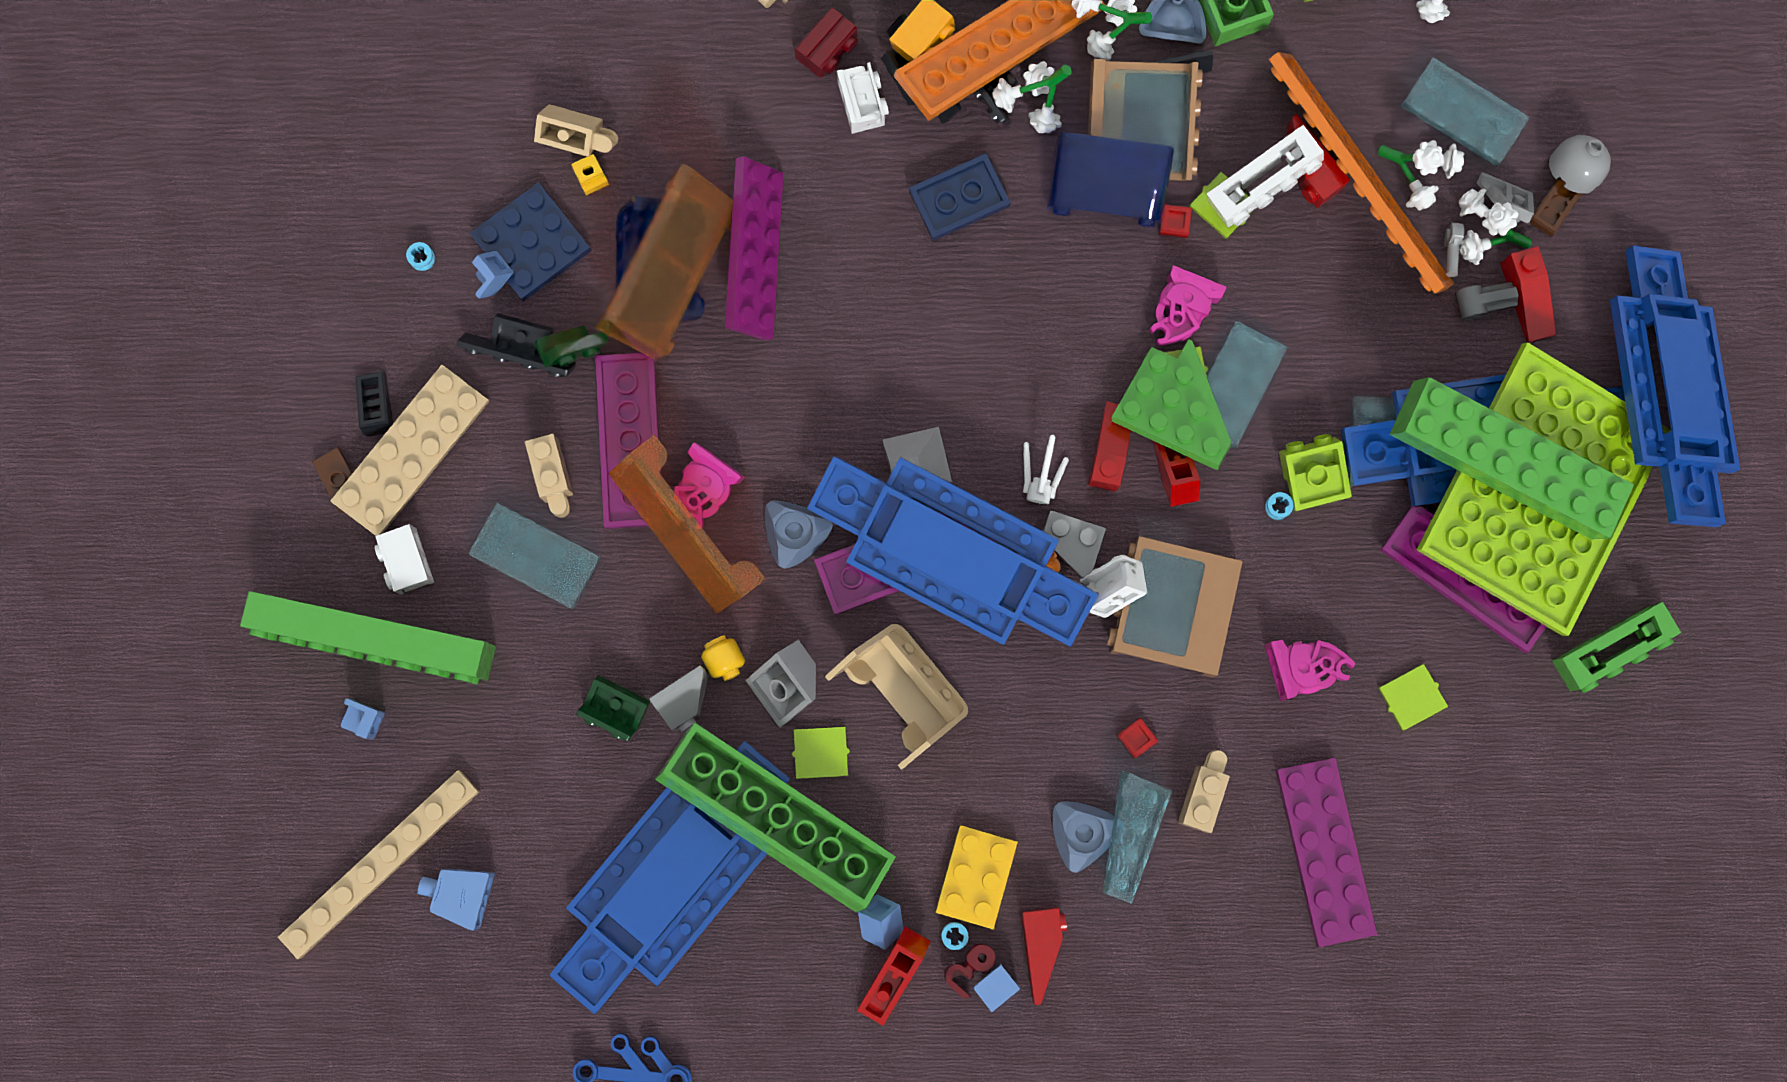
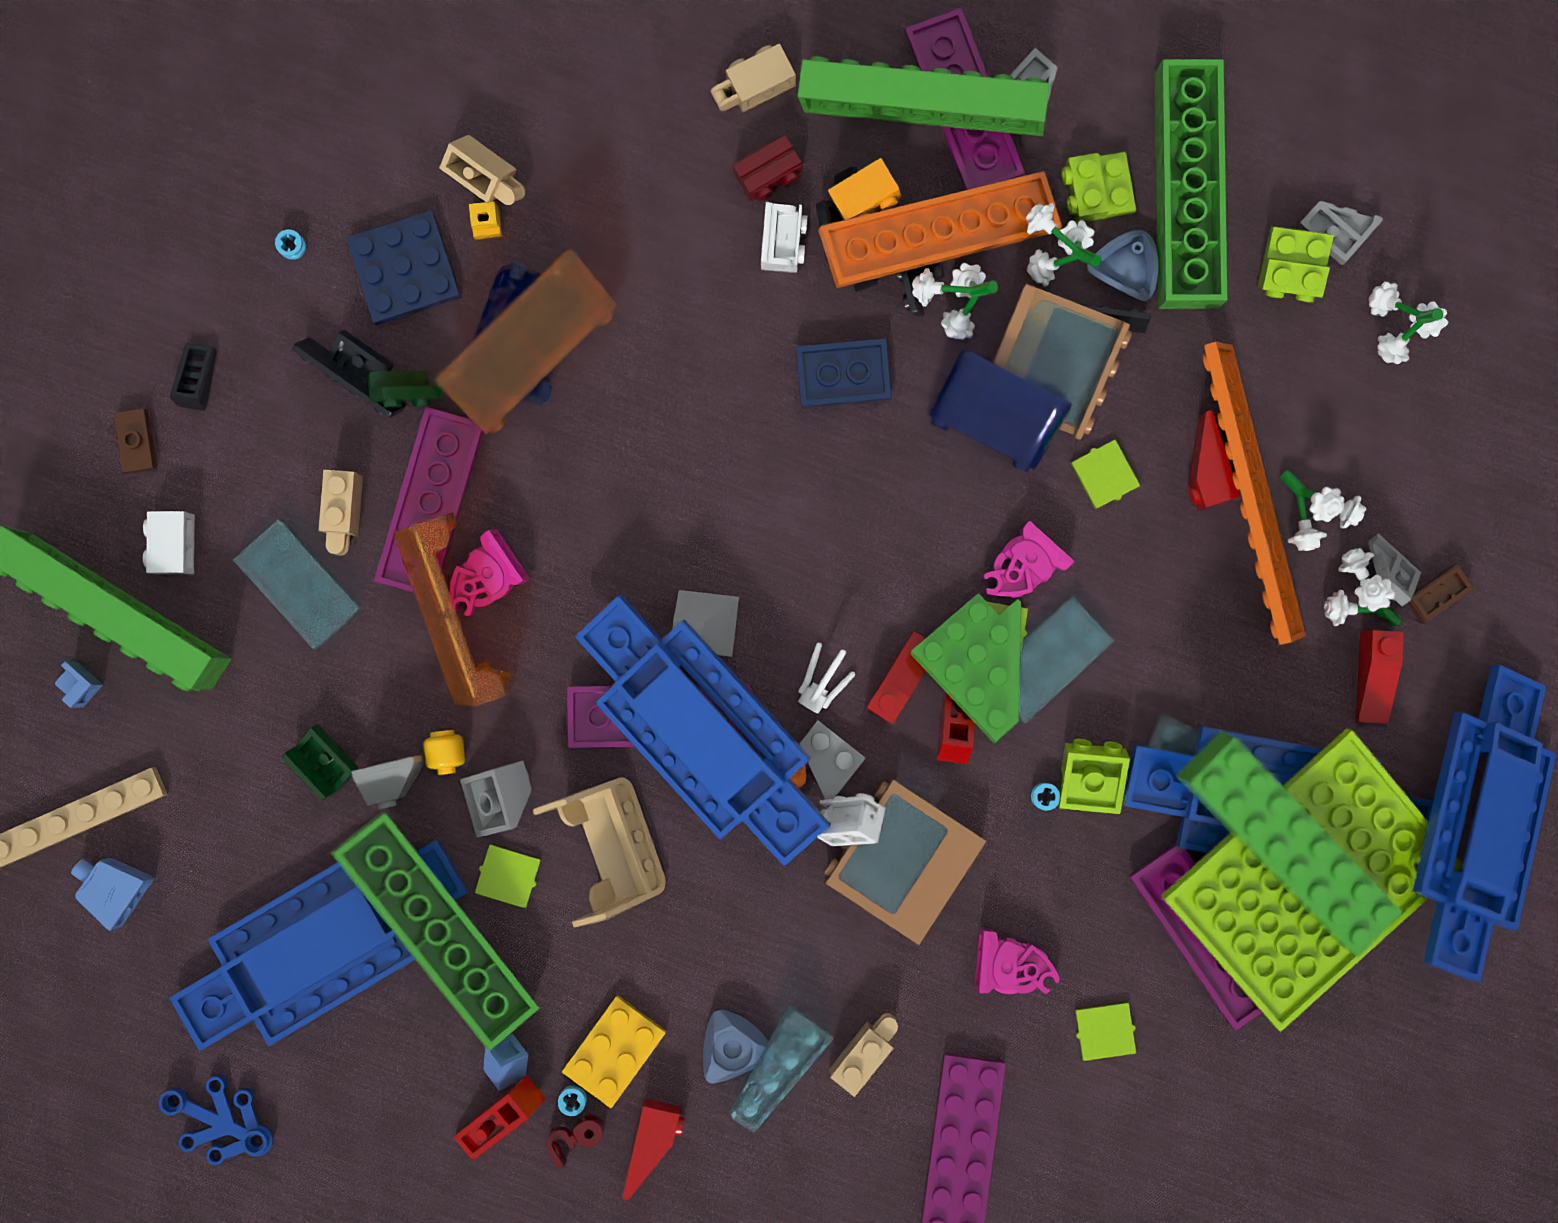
camera: 20 degrees right, 5 degrees up
tan plate [330,365,489,536] -> none
medium blue panel [472,251,514,299] -> none
magenta plate [725,156,784,341] -> none
sand blue hat [765,500,833,569] -> none
medium blue panel [974,963,1020,1012] -> none
red tile [1116,717,1158,759] -> none
red tile [1159,204,1192,238] -> none
white brick [1207,125,1324,228] -> none
clear light blue plate [1401,57,1530,166] -> none
light grey bar [1444,222,1464,277] -> none
dark grey piece [1455,282,1519,321] -> none
light grey cylinder [1549,135,1611,193] -> none
bright green brick [1552,602,1681,693] -> none

